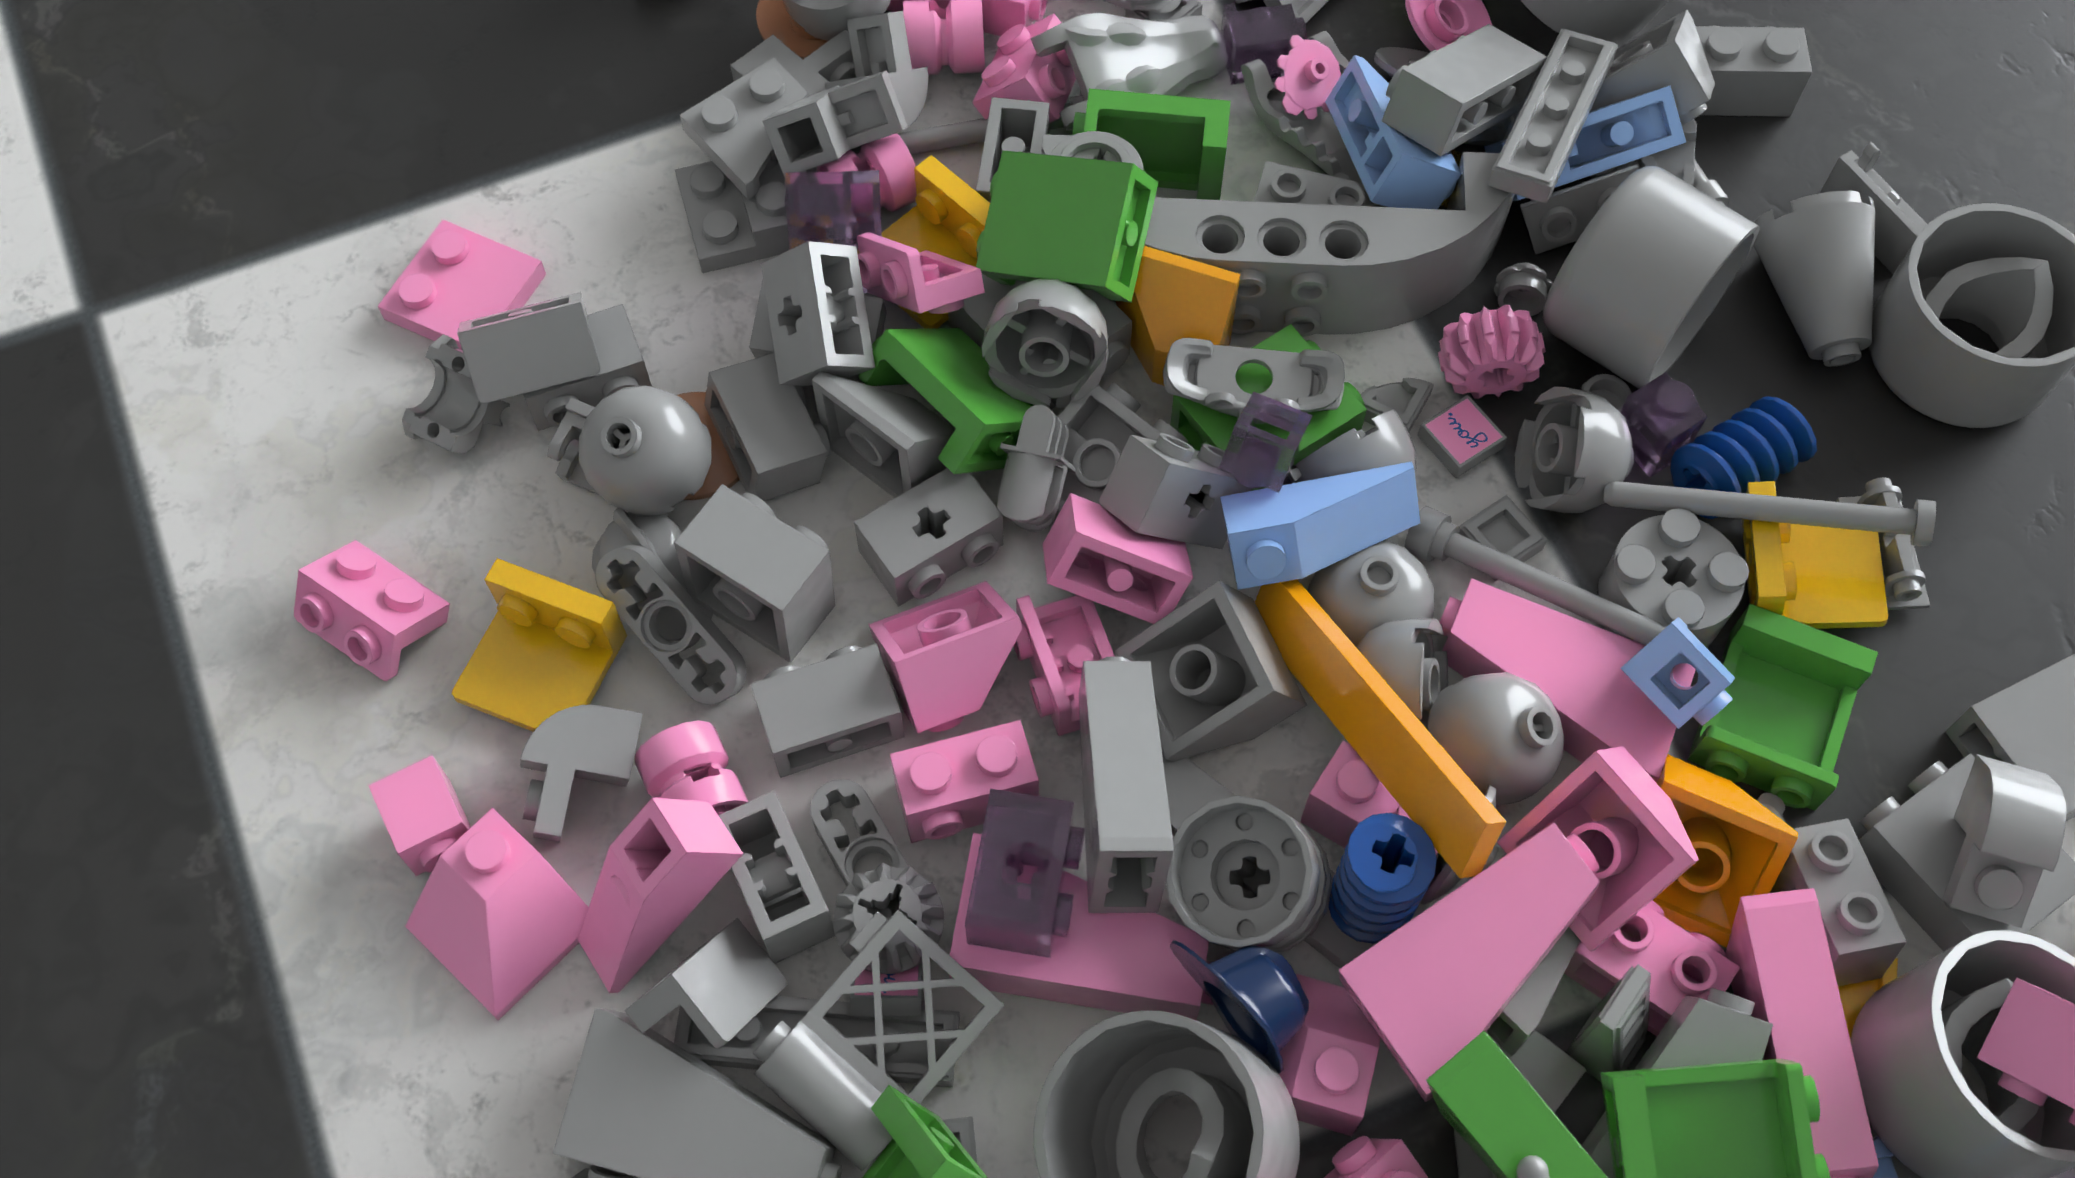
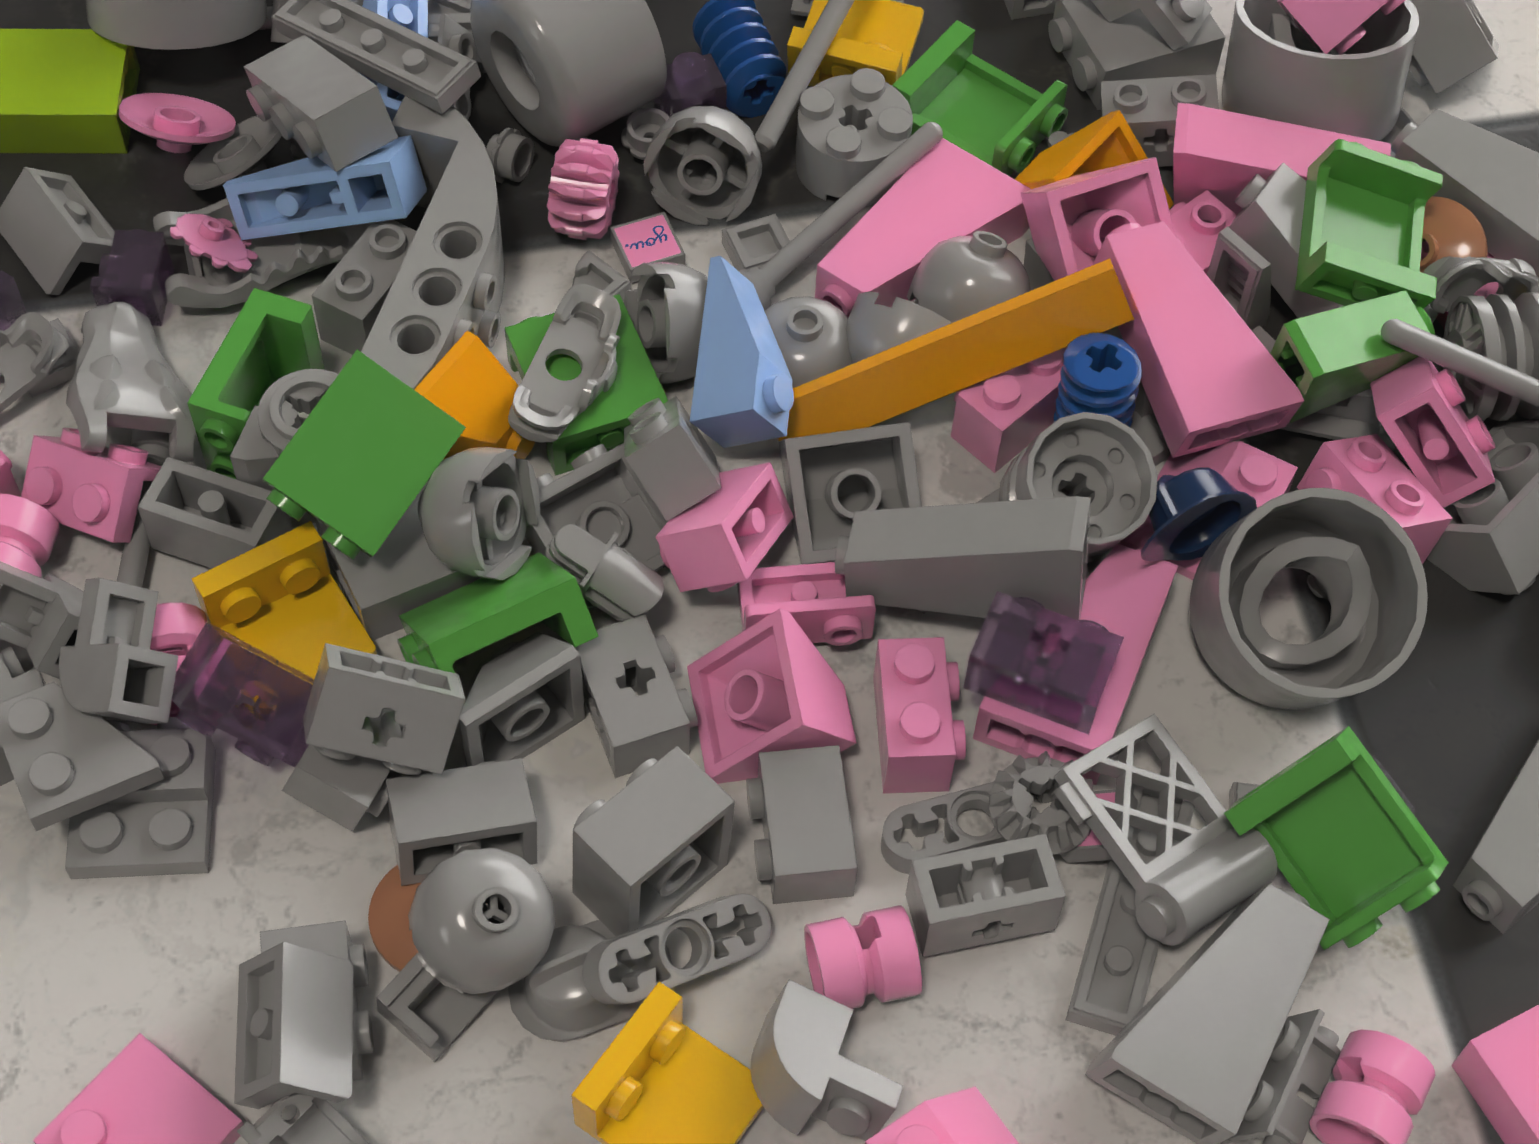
camera: 80 degrees left, 5 degrees down
bright pink slope [578,798,743,993] -> none
light grey panel [625,918,787,1049] -> none
bright pink bracket [857,232,985,314] -> none
clear purple brick [1219,391,1313,493] -> none
light blue brick [1620,617,1735,729] -> none

